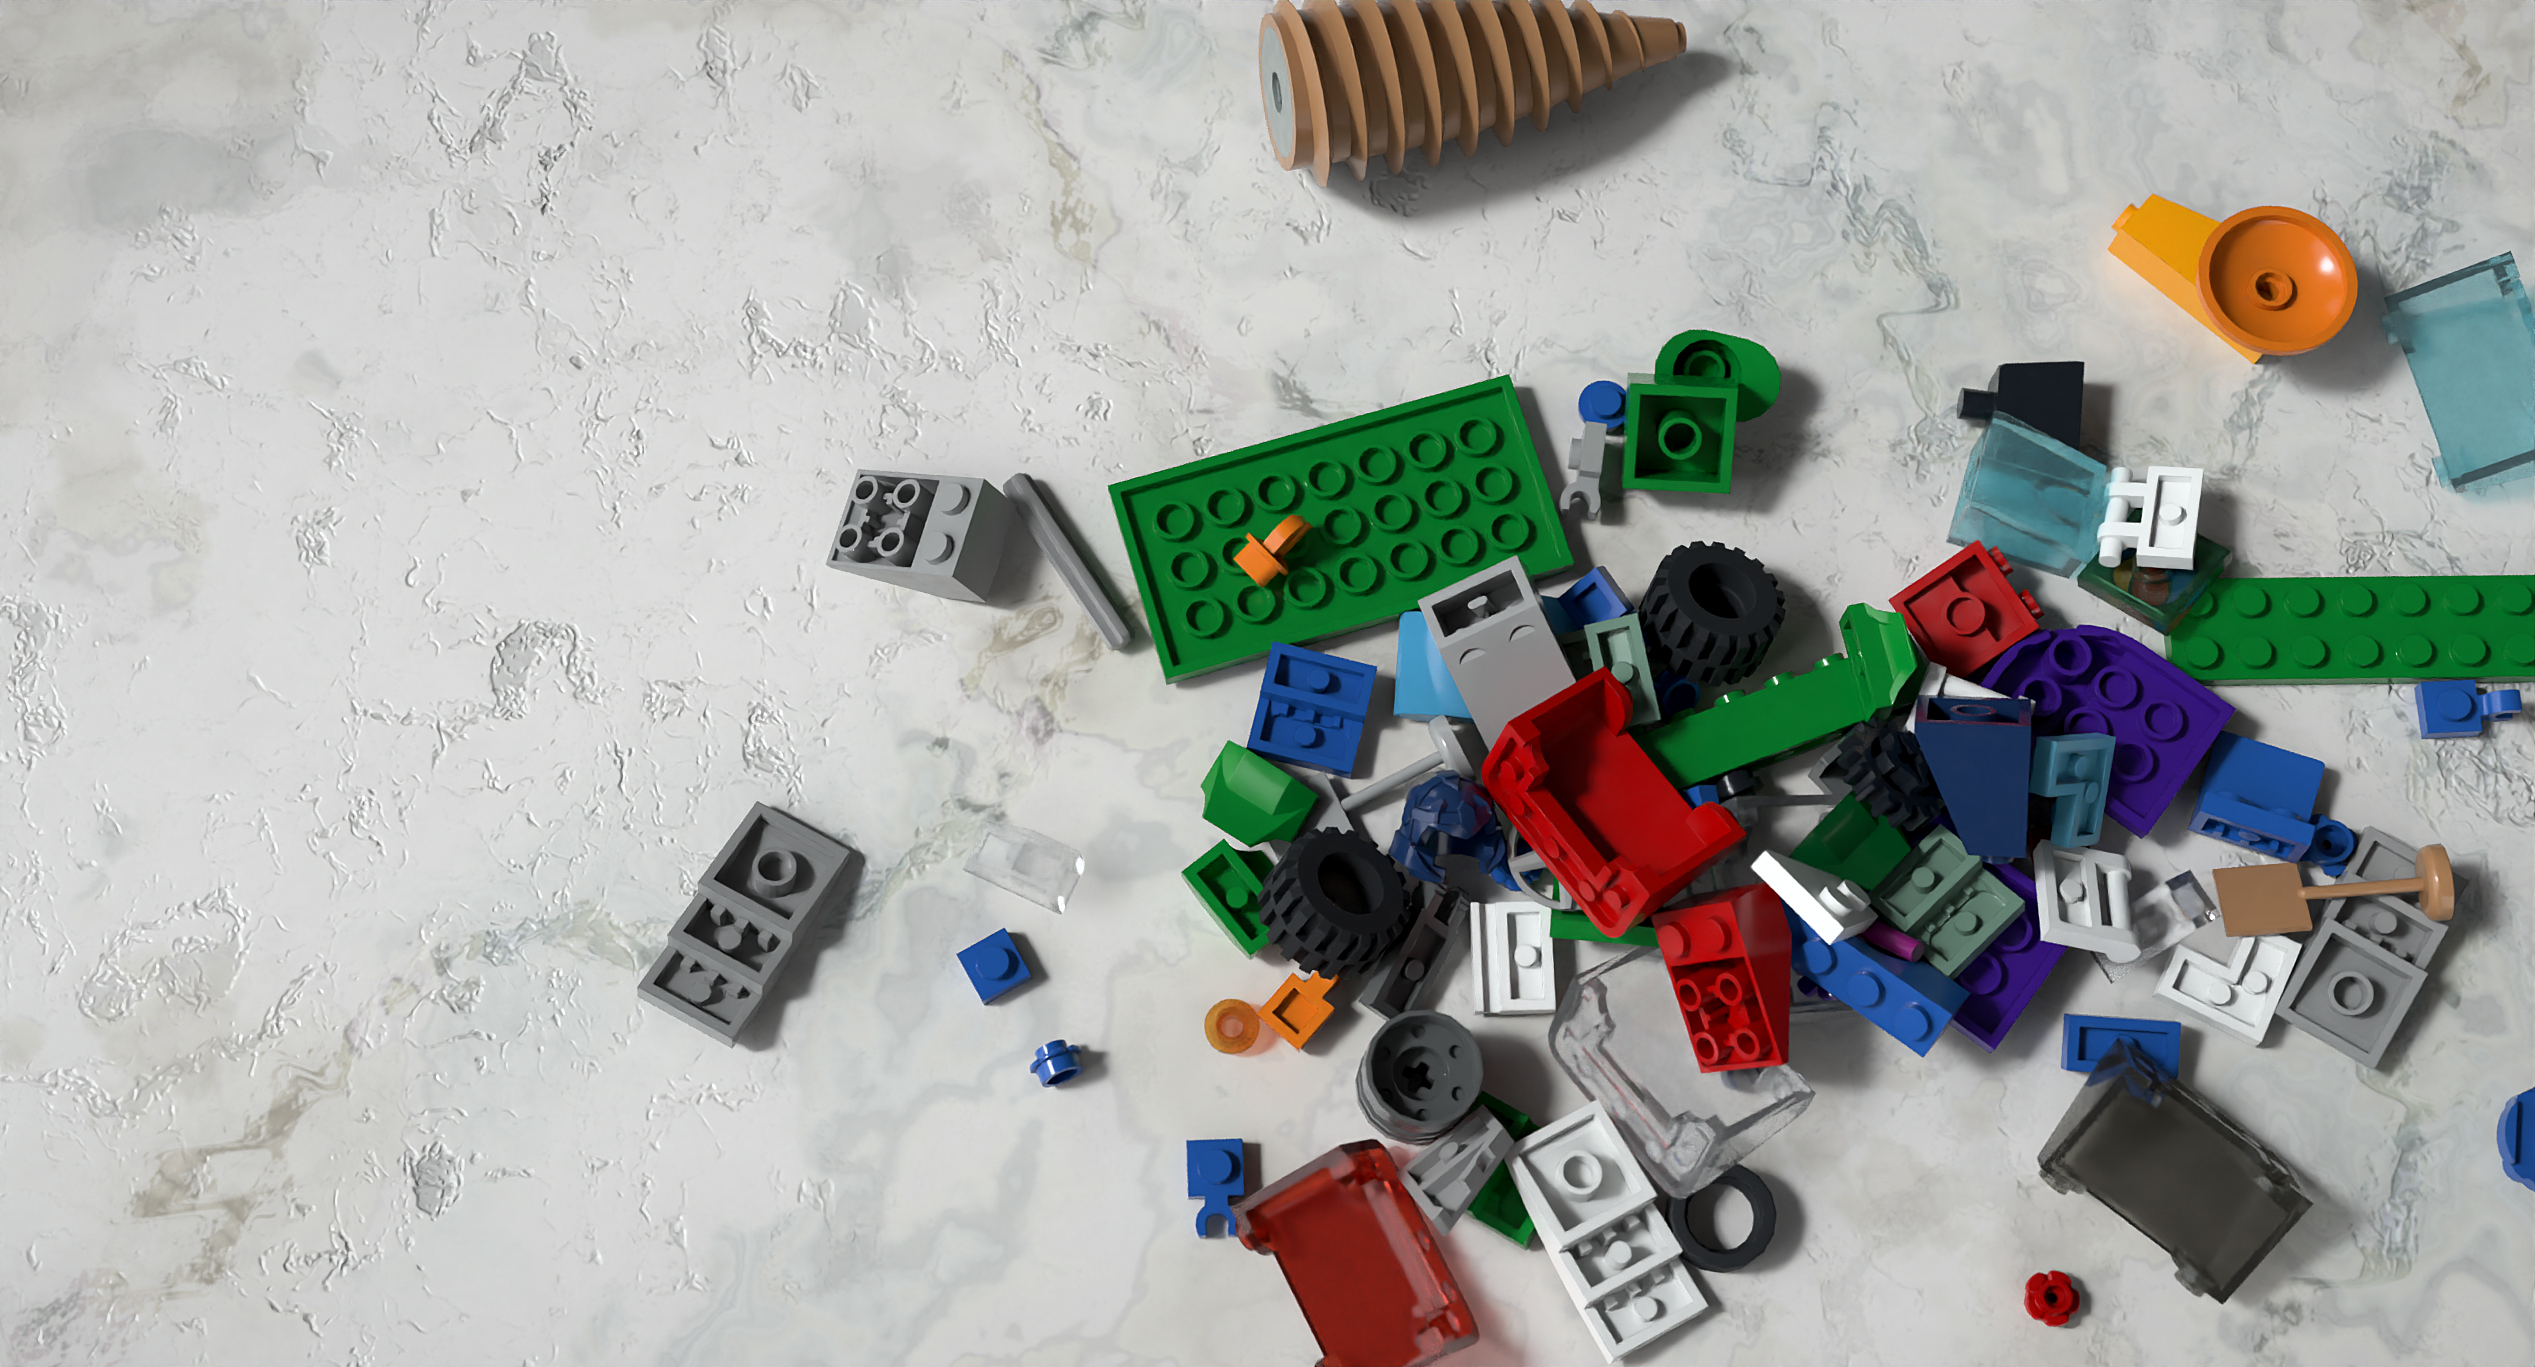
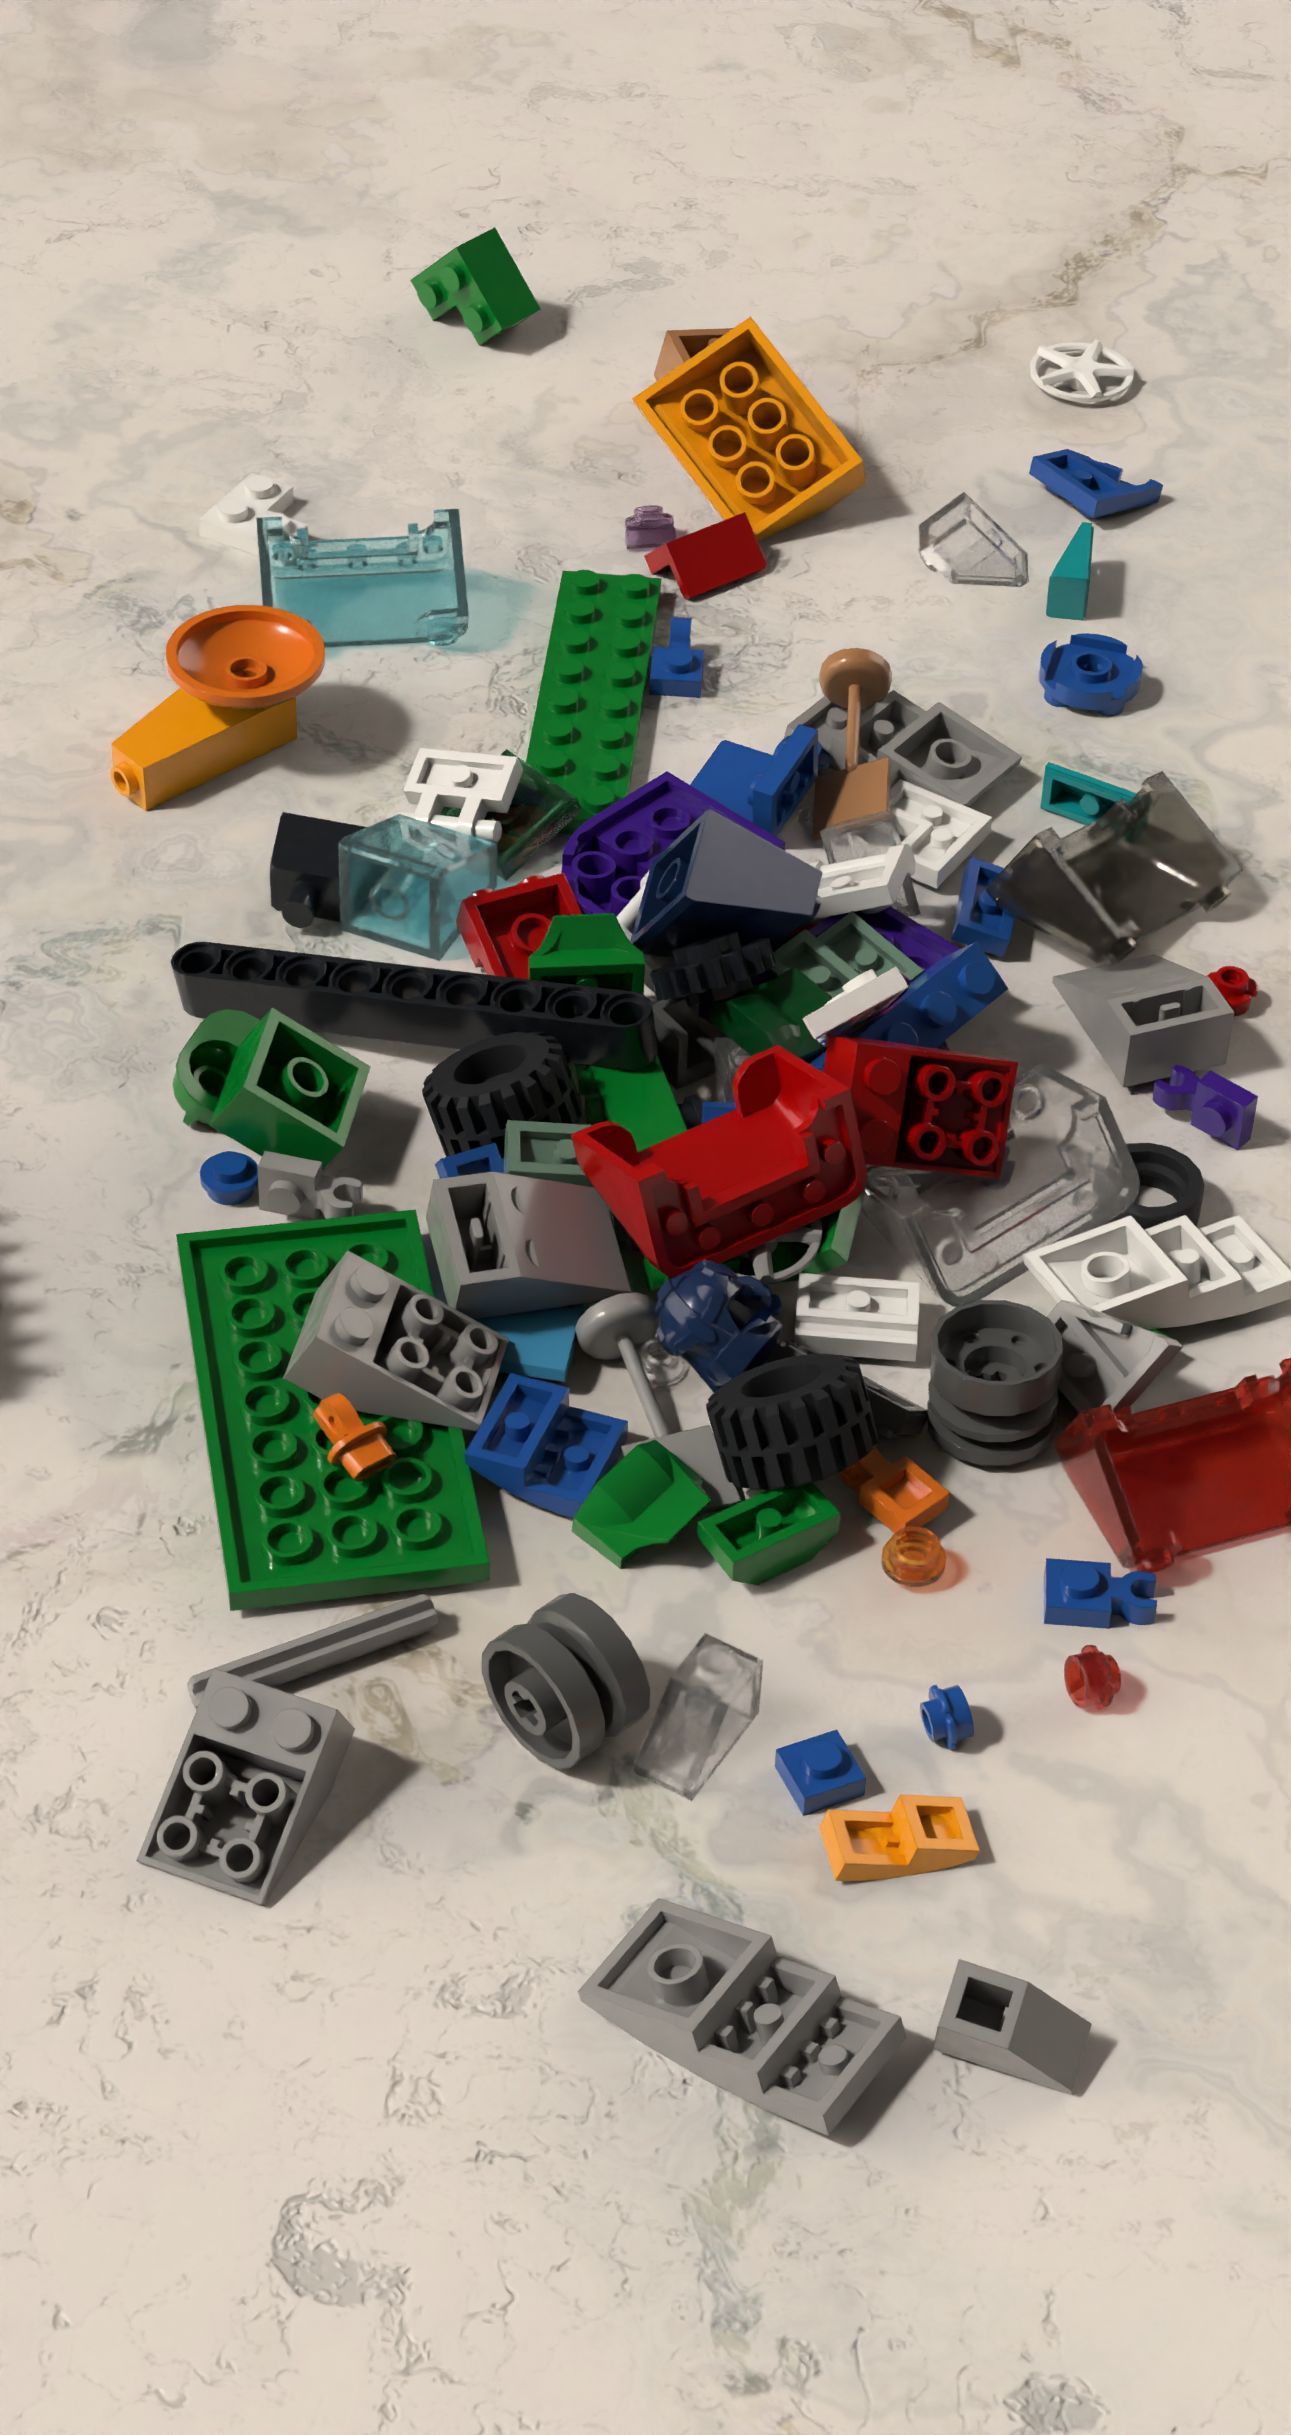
camera: 85 degrees left, 30 degrees down
none -> black beam [171,942,659,1070]
none -> light grey slope [284,1251,509,1431]
none -> dark grey wheel [482,1593,650,1769]
none -> light orange slope [819,1794,980,1881]
none -> light grey slope [933,1959,1092,2095]
none -> teal slope [1040,762,1151,843]
none -> light grey slope [1052,954,1234,1088]
none -> clear red plate [1064,1645,1121,1710]
none -> dark purple plate [1152,1065,1258,1151]

